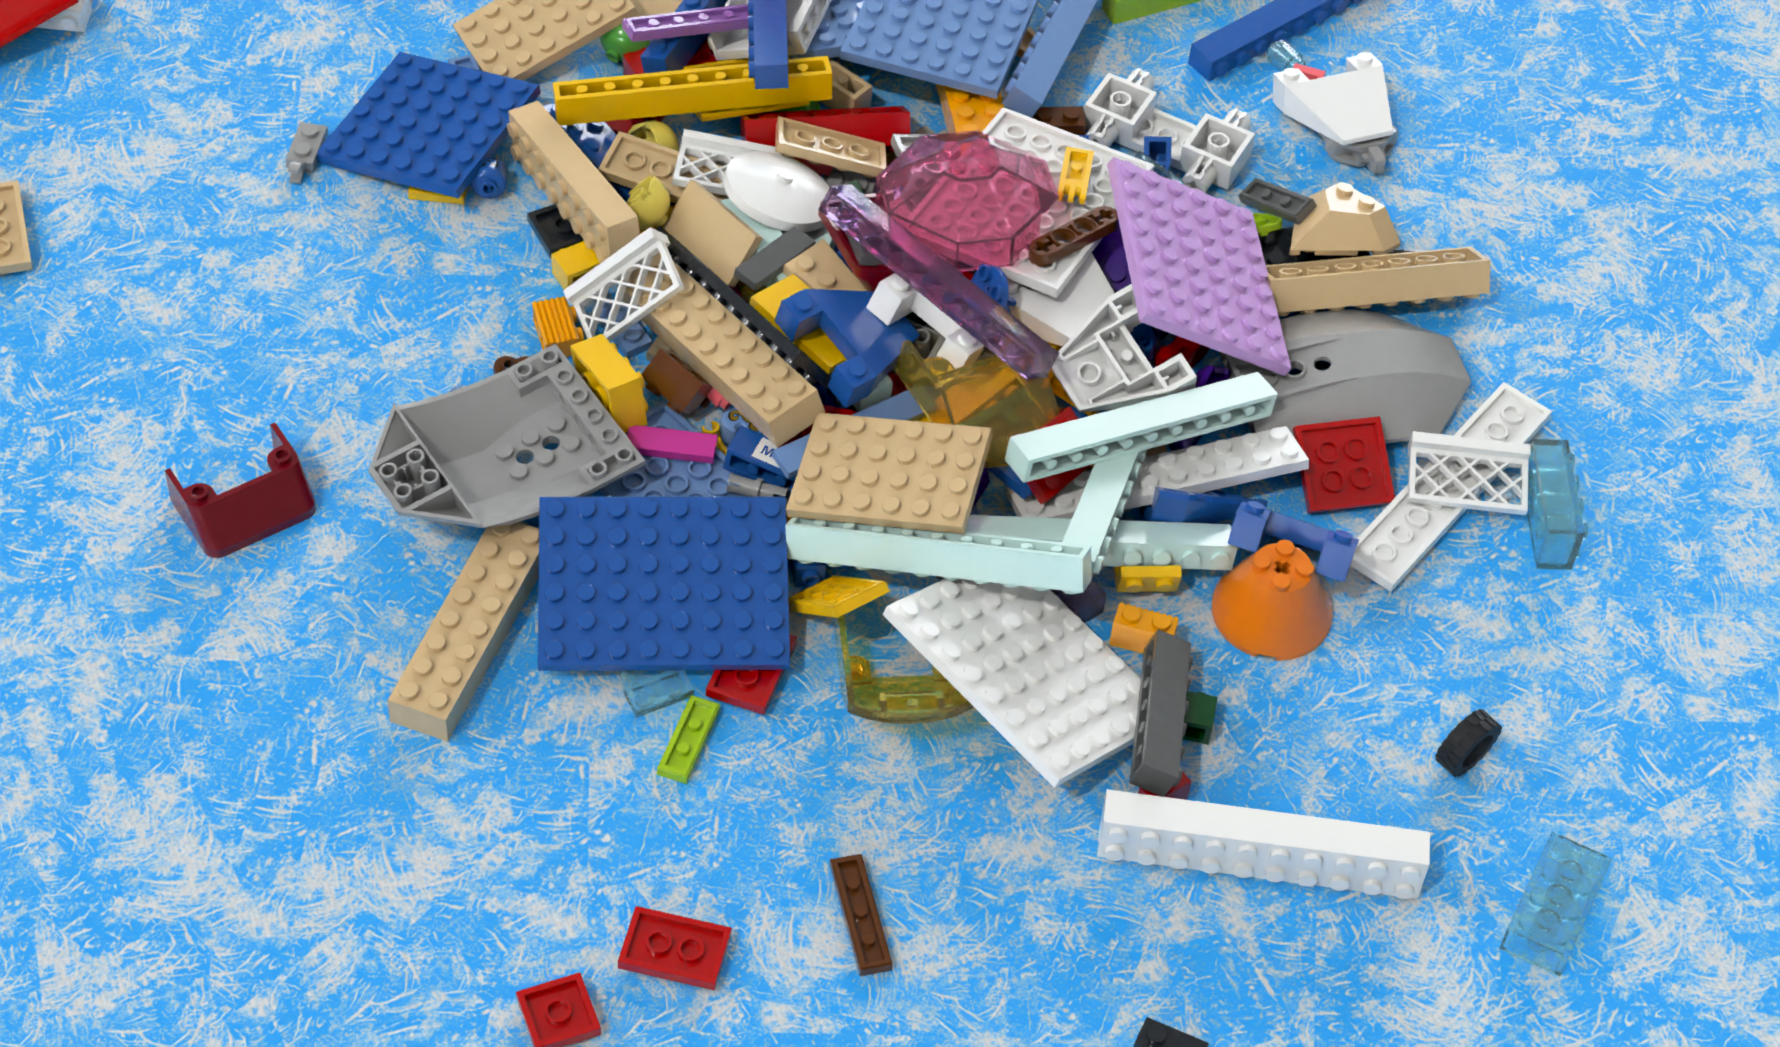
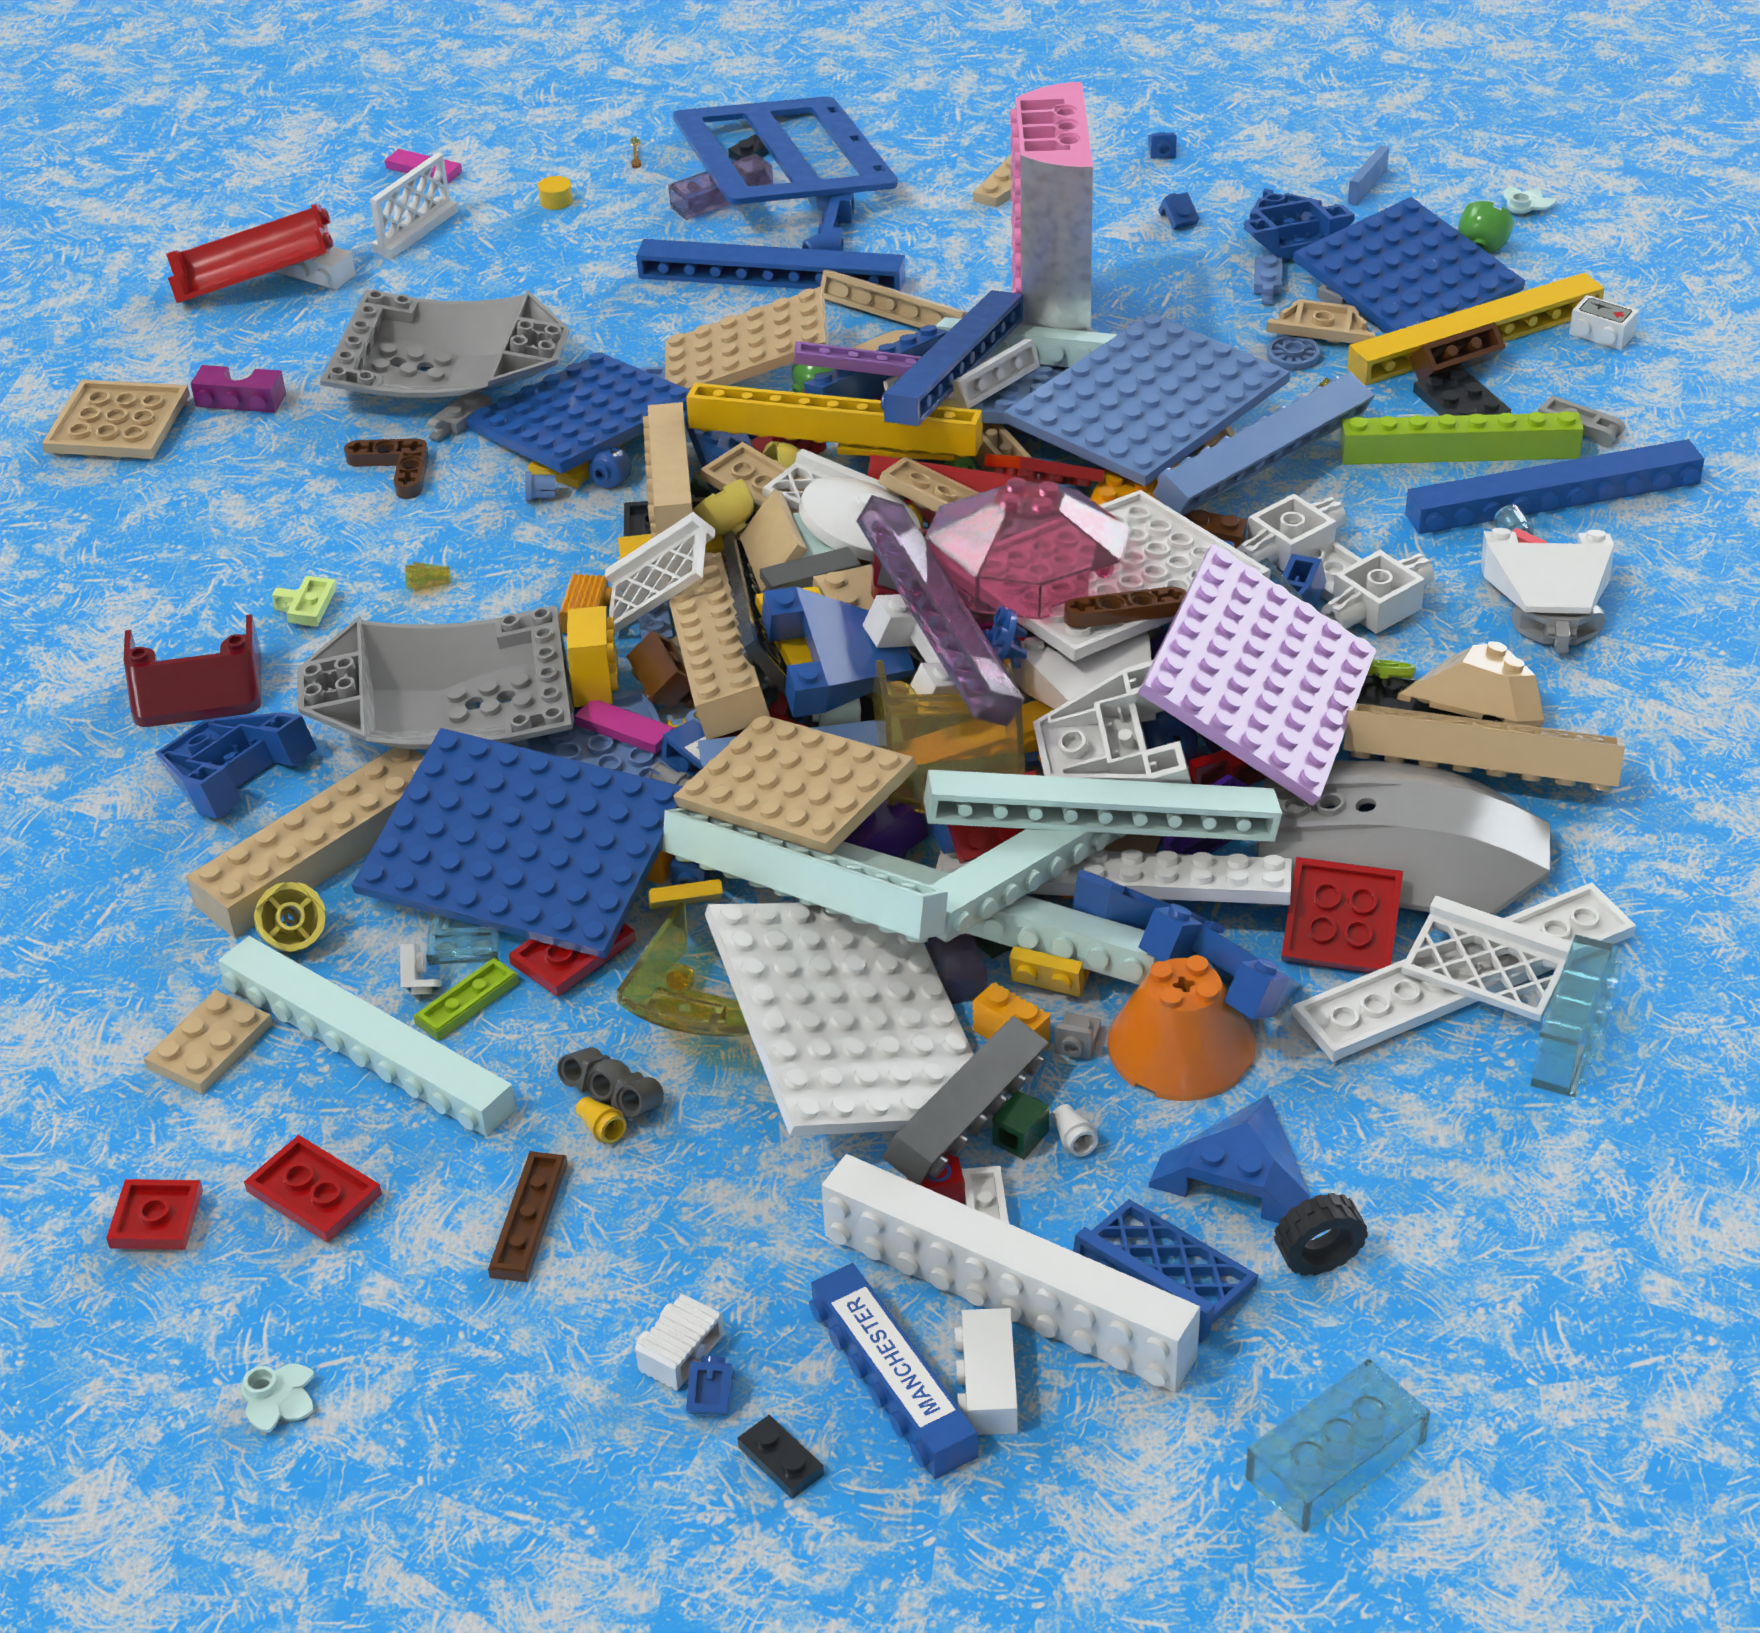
camera: 30 degrees right, 10 degrees down
yellow hinge [1056,147,1094,205] -> none
dark grey tile [1238,178,1317,224] -> none
none -> tan plate [144,990,273,1094]
none -> blue wedge [155,712,317,818]
none -> magenta arch [190,365,286,413]
none -> light aqua brick [218,936,516,1137]
none -> light yellow cylinder [254,882,326,953]
none -> yellowish green hinge [272,576,336,627]
none -> light grey wedge [320,289,569,398]
none -> reddish brown beam [344,438,429,499]
none -> white bracket [400,944,442,995]
none -> clear yellow cone [405,561,451,592]
none -> medium blue bush [525,472,555,501]
none -> dark grey piece [557,1047,664,1118]
none -> yellow cone [575,1097,627,1143]
none -> white brick [635,1294,725,1391]
none -> blue bracket [686,1356,735,1416]
none -> blue brick [809,1263,978,1479]
none -> white brick [954,1308,1018,1435]
none -> white plate [962,1166,1009,1224]
none -> red plate [984,454,1104,487]
none -> white cone [1052,1104,1098,1157]
none -> light grey bracket [1055,1012,1101,1060]
none -> blue fence [1073,1199,1258,1343]
none -> blue wedge [1149,1095,1310,1223]

